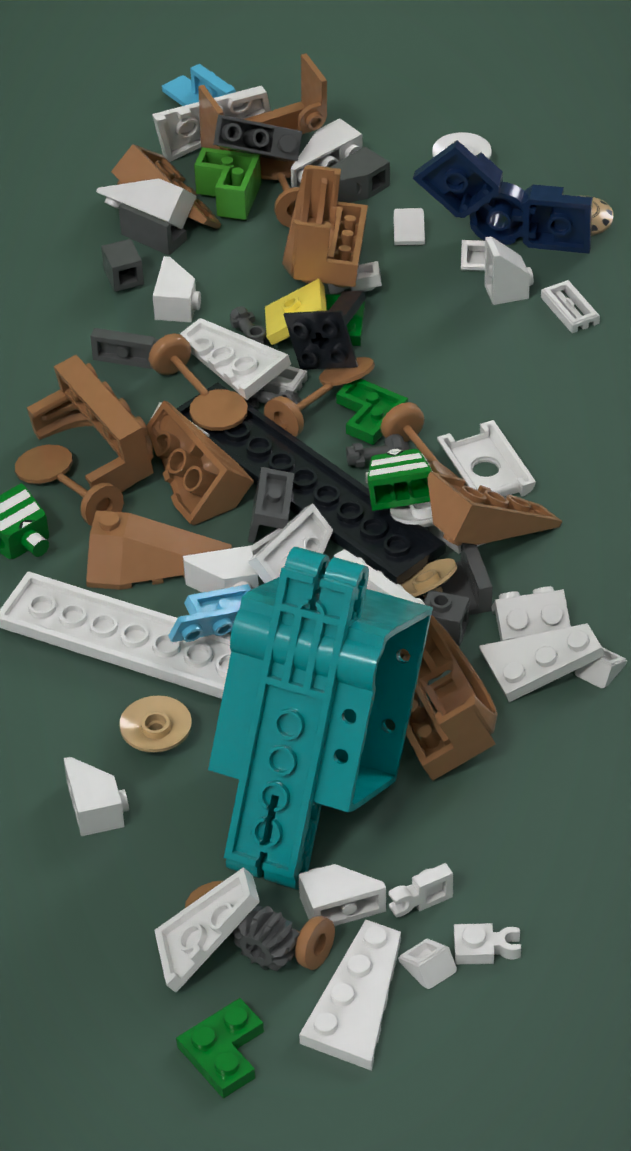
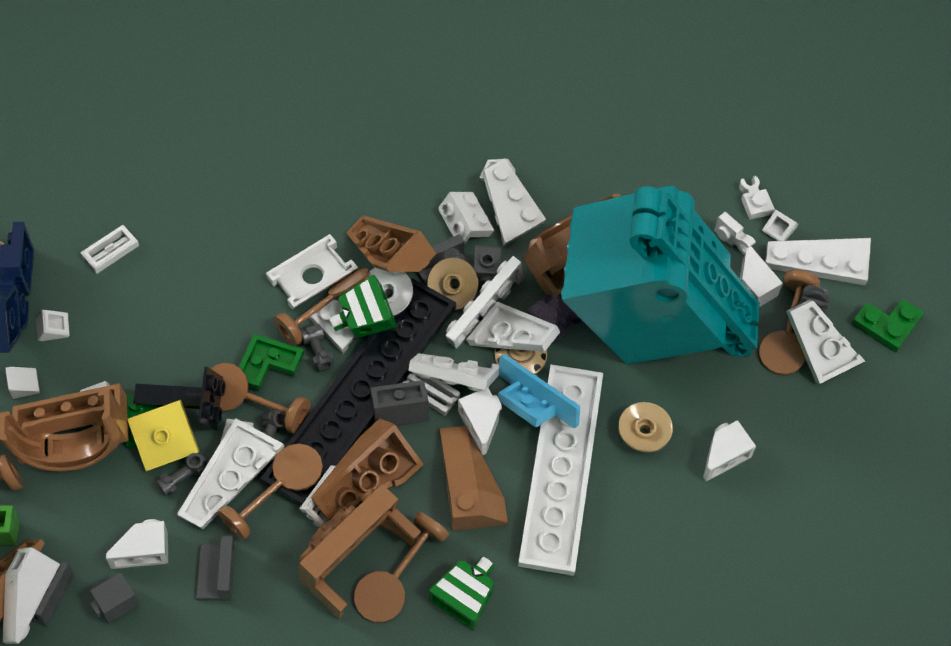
camera: 110 degrees left, 15 degrees up
white slope [485,237,534,305] -> none

